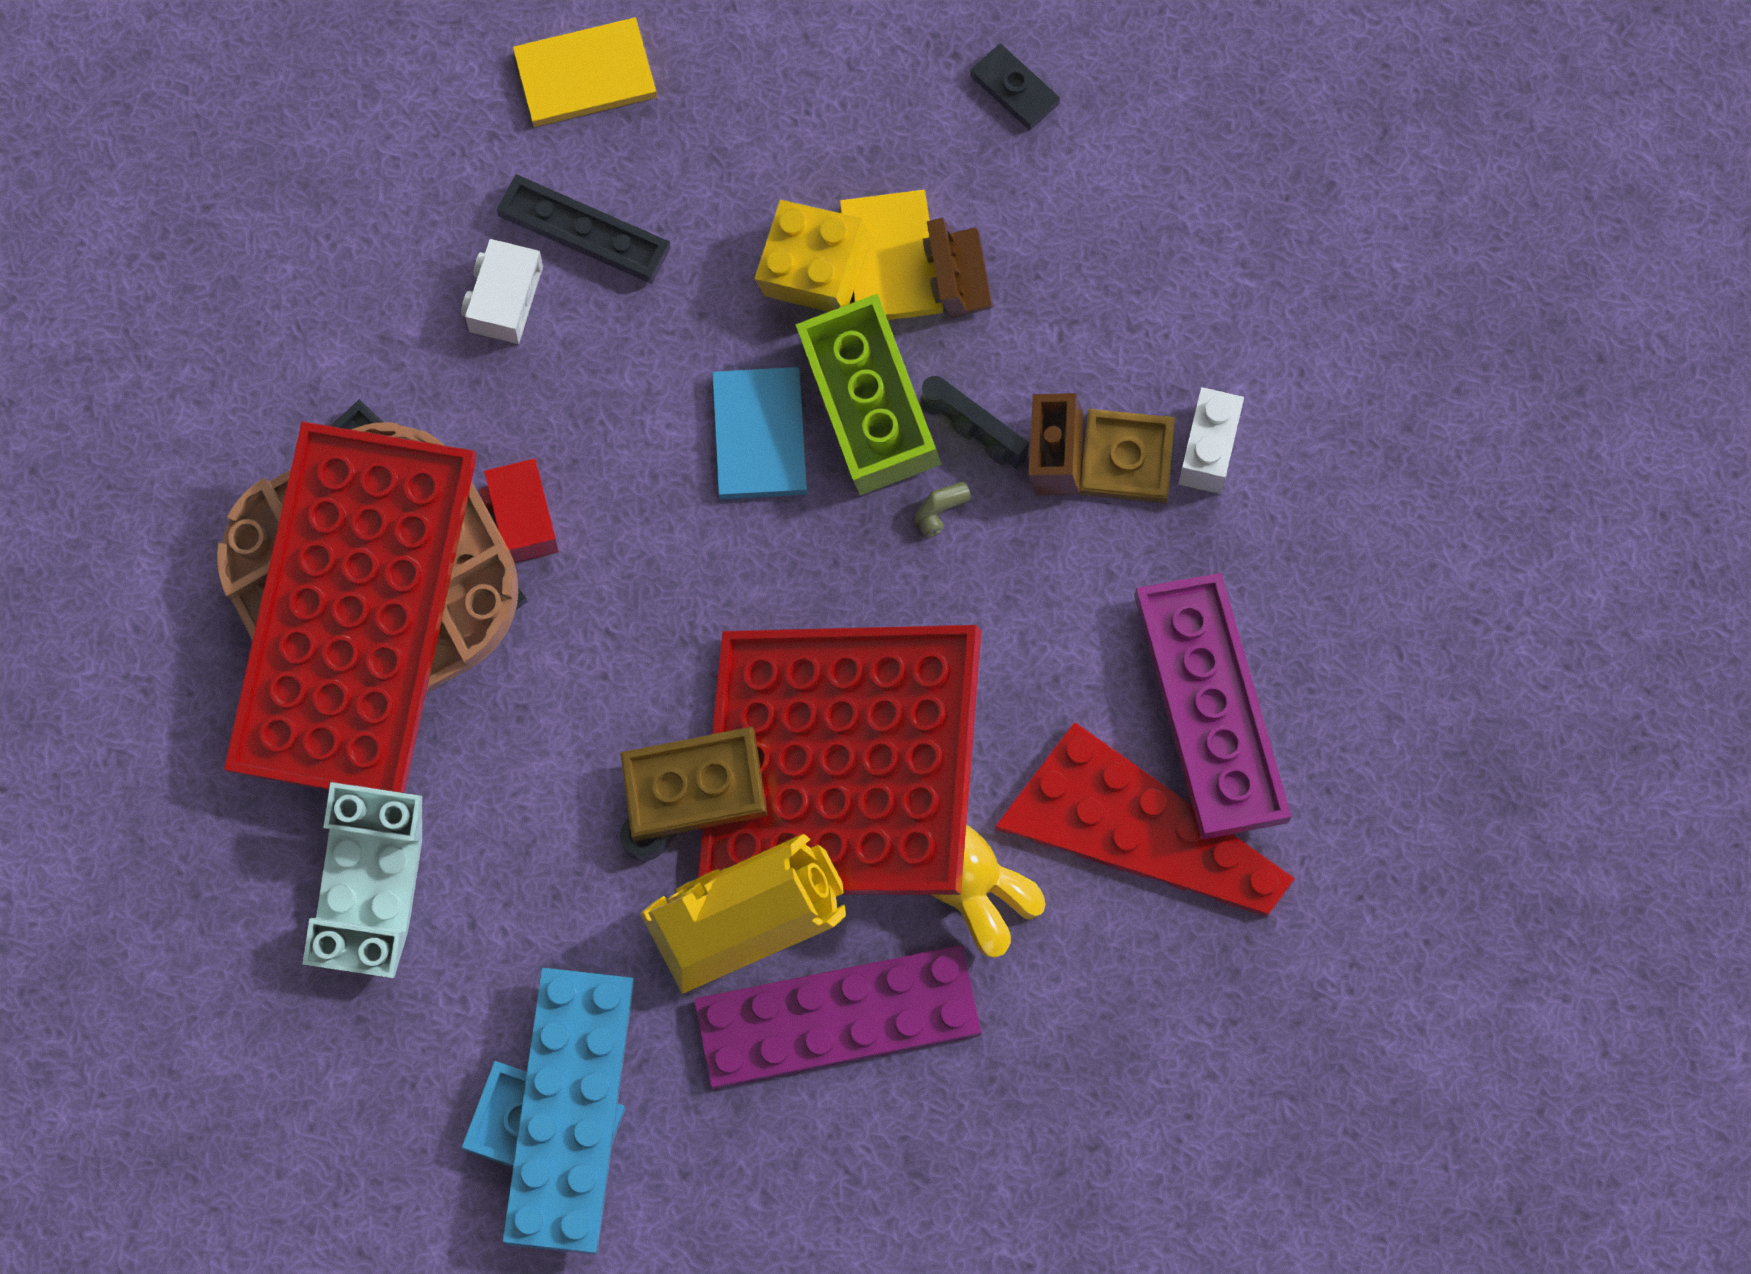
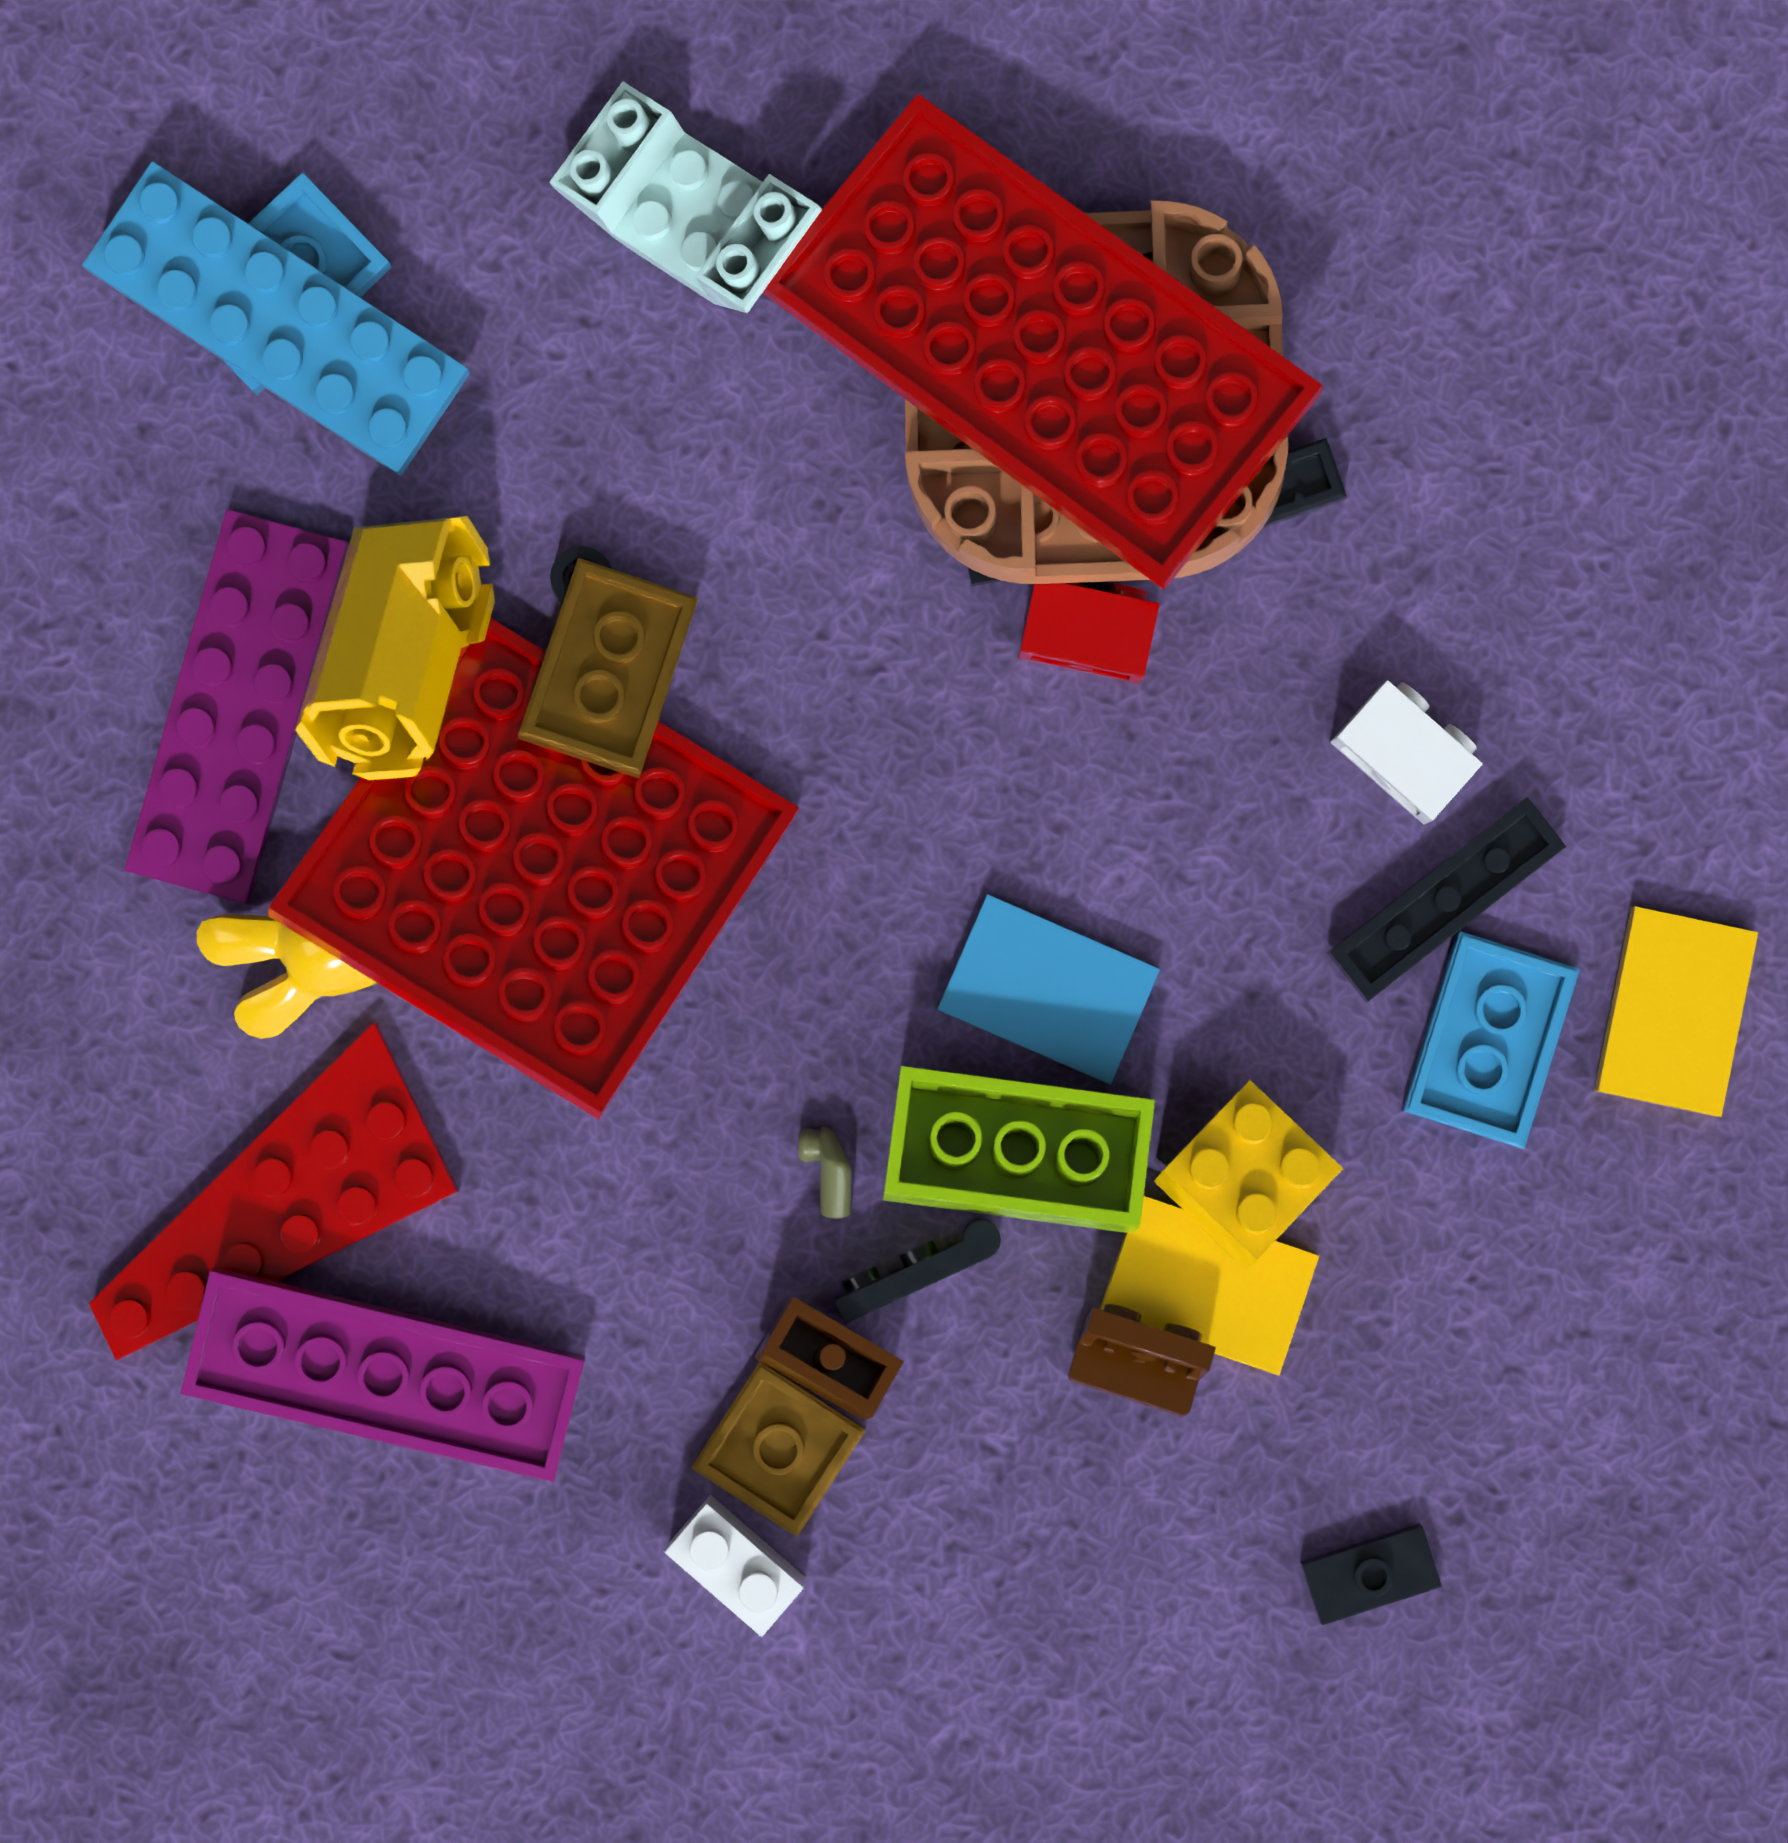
camera: 115 degrees right, 15 degrees up
none -> dark azure tile [1402,931,1580,1149]

